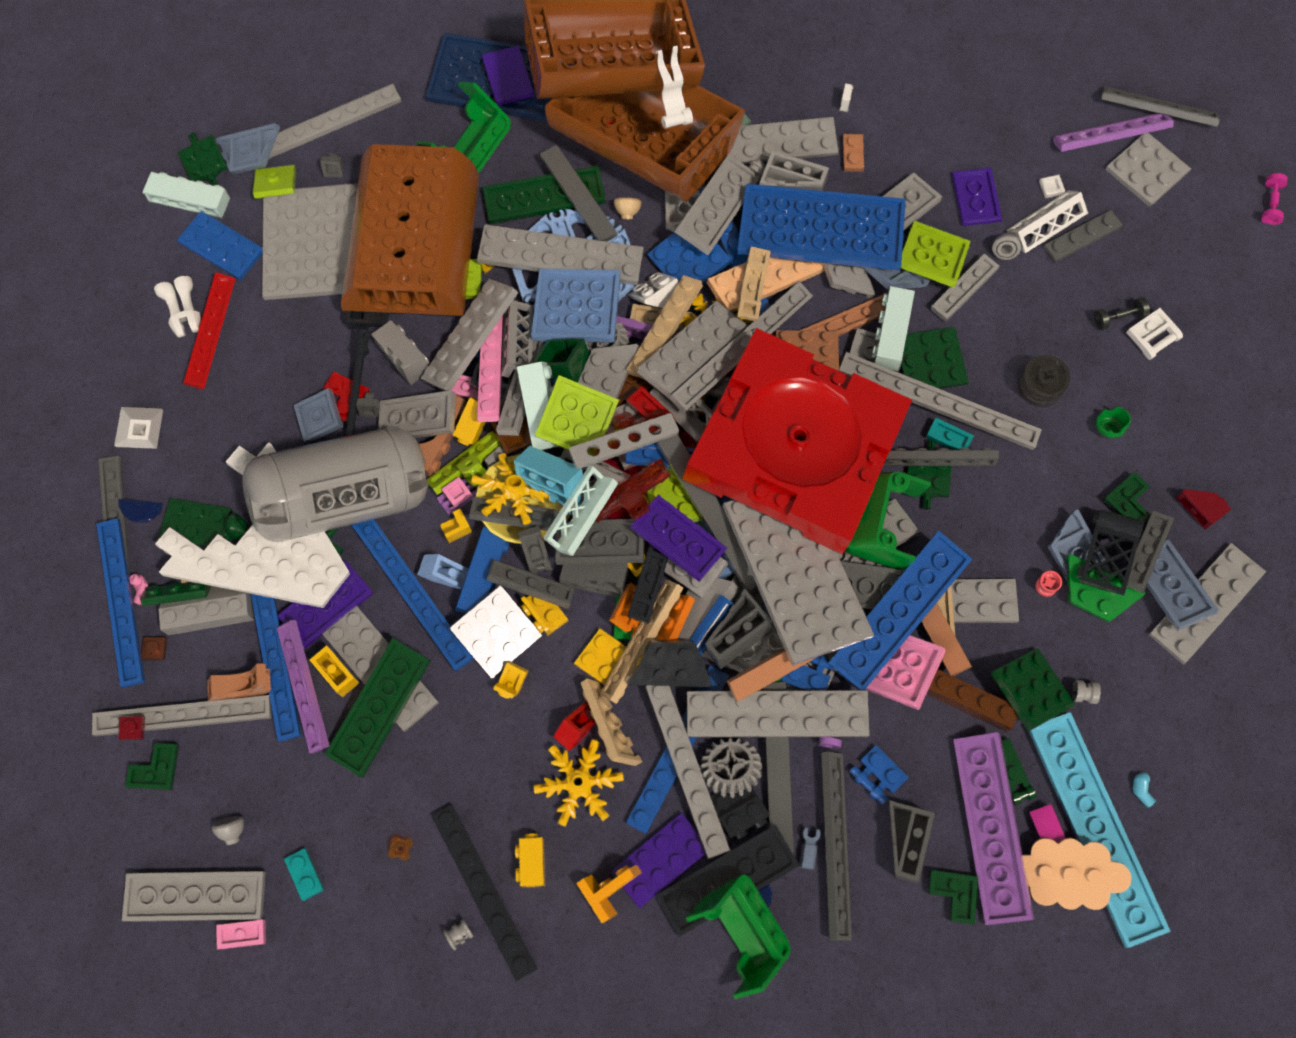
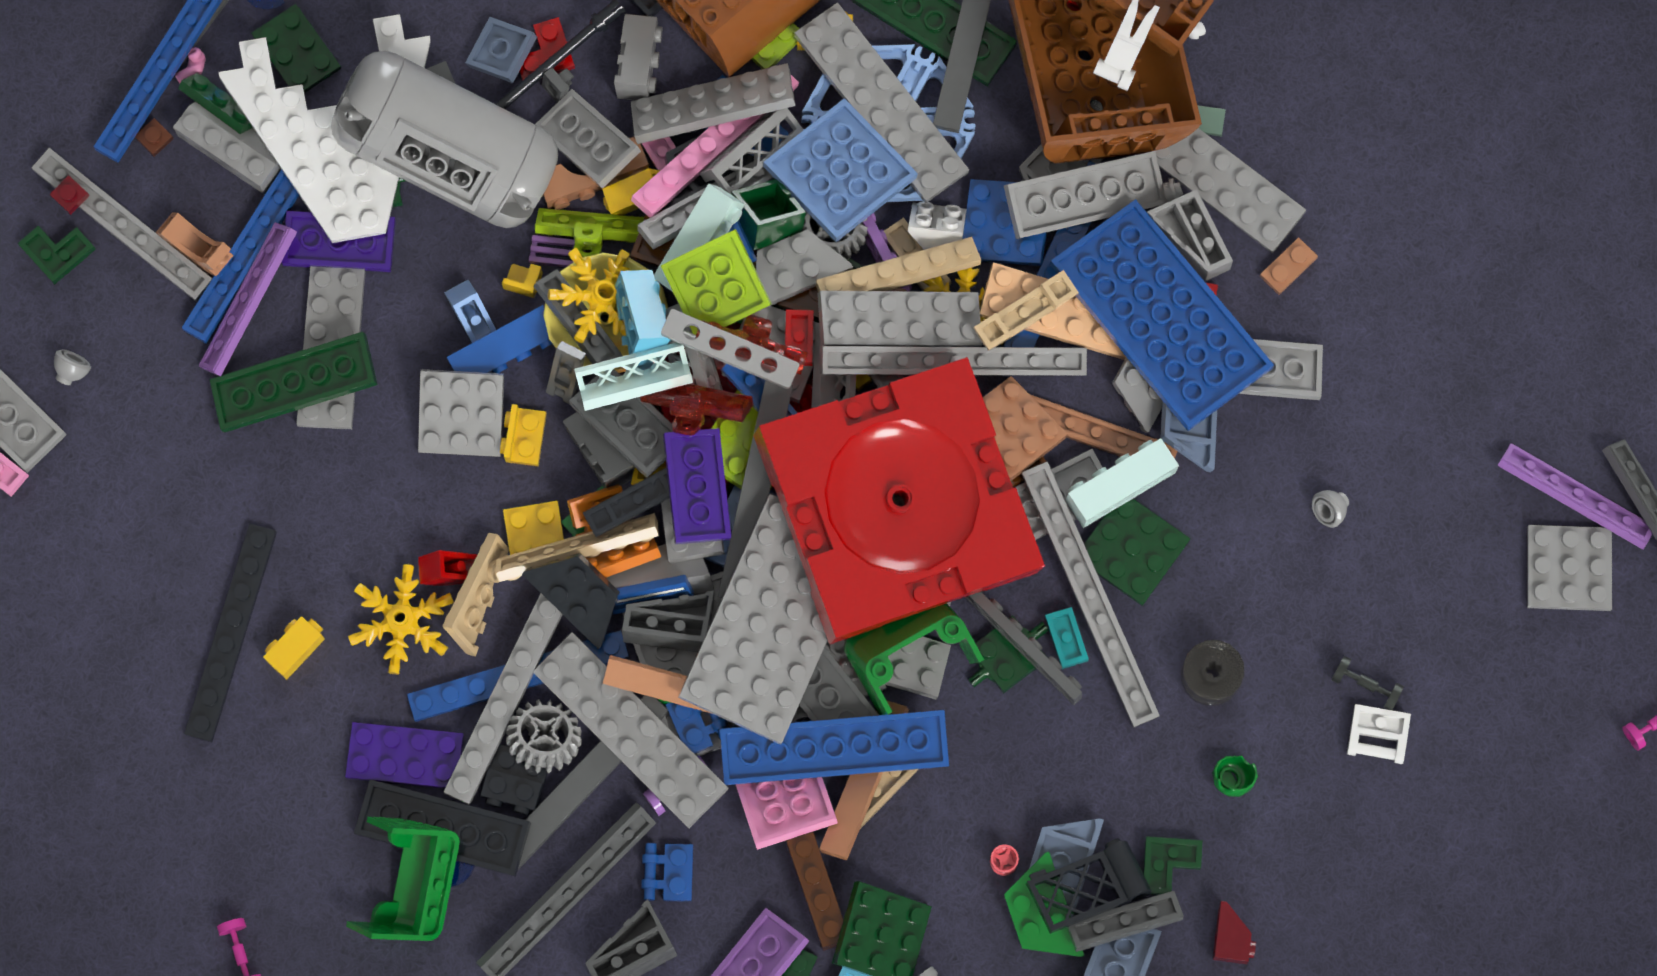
camera: 45 degrees right, 5 degrees up
dark green brick [222,513,250,541] -> none
teal plate [284,848,324,901] -> none
yellow brick [310,646,359,697] -> none
blue plate [352,519,474,672] -> none
clear orange plate [388,836,413,861] -> none
bright pink plate [442,477,472,507] -> none
light grey bush [443,919,474,951] -> none
light grey tile [484,446,505,468] -> none
dark grey tile [486,559,575,609] -> none
yellow bracket [493,661,529,699] -> none
light orange bracket [577,865,642,923] -> none
tan brick [614,198,641,220] -> none
sand blue bar [799,827,820,870] -> none
white tile [840,84,853,112] -> none
lime plate [901,221,971,288] -> none
light grey plate [930,254,1000,322] -> none
light grey plate [951,579,1019,623] -> none
dark purple tile [952,168,1002,226] -> none
white fence [1007,190,1088,253] -> none
white tile [1039,175,1065,198] -> none
dark grey plate [1043,210,1123,263] -> none

